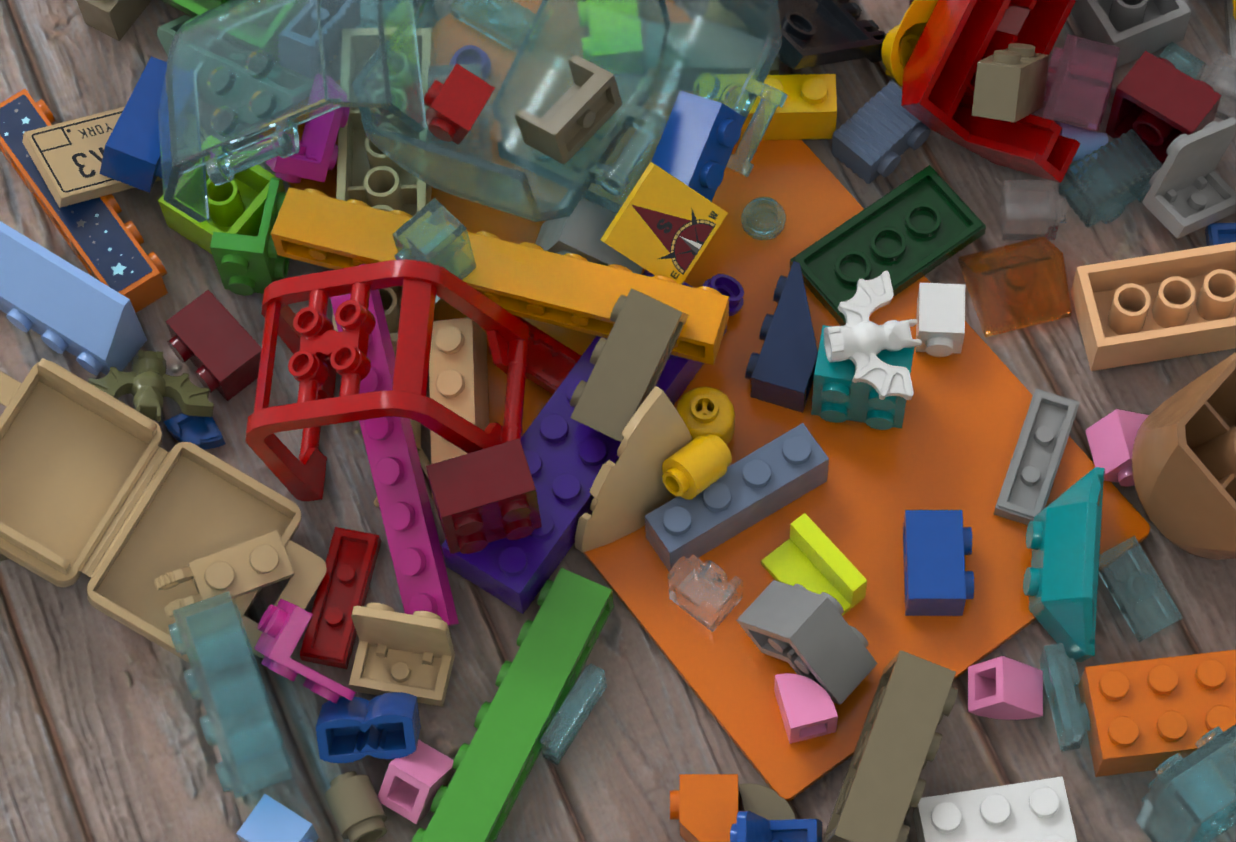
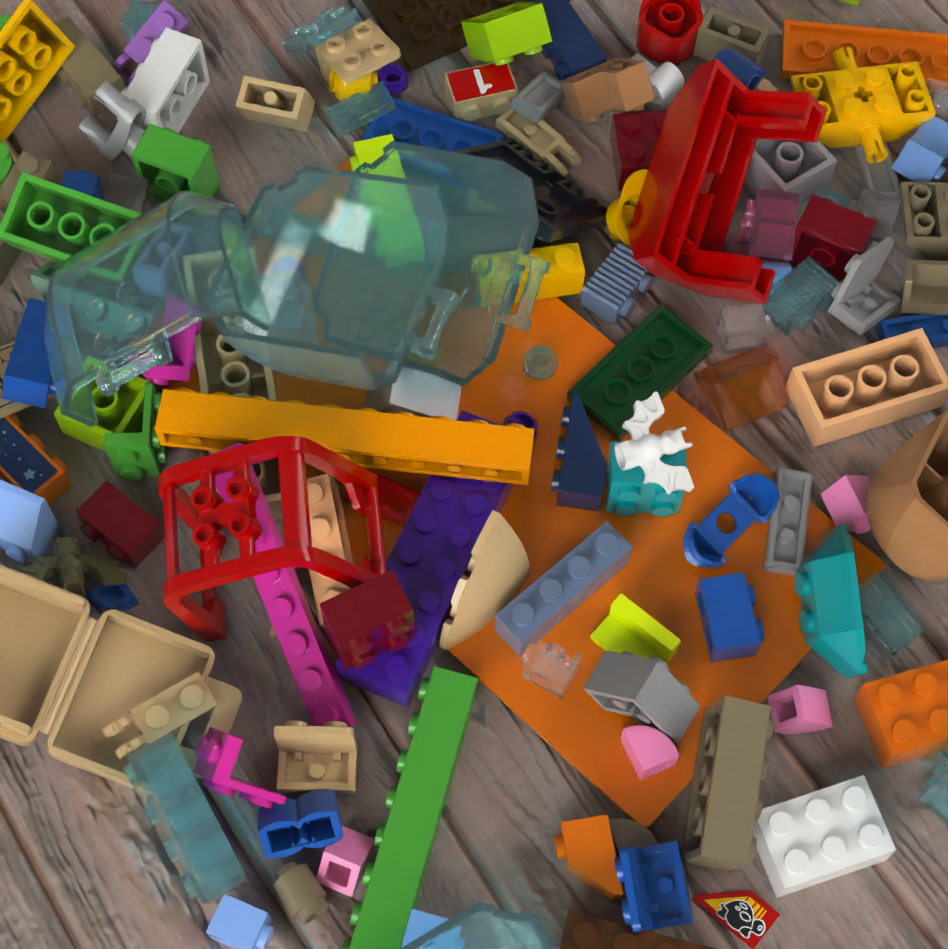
camera: 15 degrees left, 0 degrees up
red tile [300,527,382,669] -> none
clear light blue brick [392,198,476,303] -> none
red brick [420,63,495,145] -> none
dark tan panel [515,54,623,165] -> none
clear light blue tile [540,663,607,766] -> none
dark tan brick [570,288,689,442] -> none
yellow tile [600,162,728,284] -> none
blue brick [651,91,746,202] -> none
yellow brick [662,434,732,500] -> none
yellow head [676,387,735,445] -> none
white brick [916,282,966,357] -> none
dark tan brick [972,43,1049,122] -> none
clear light blue plate [1039,643,1090,752] -> none
none -> blue piece [683,473,780,568]

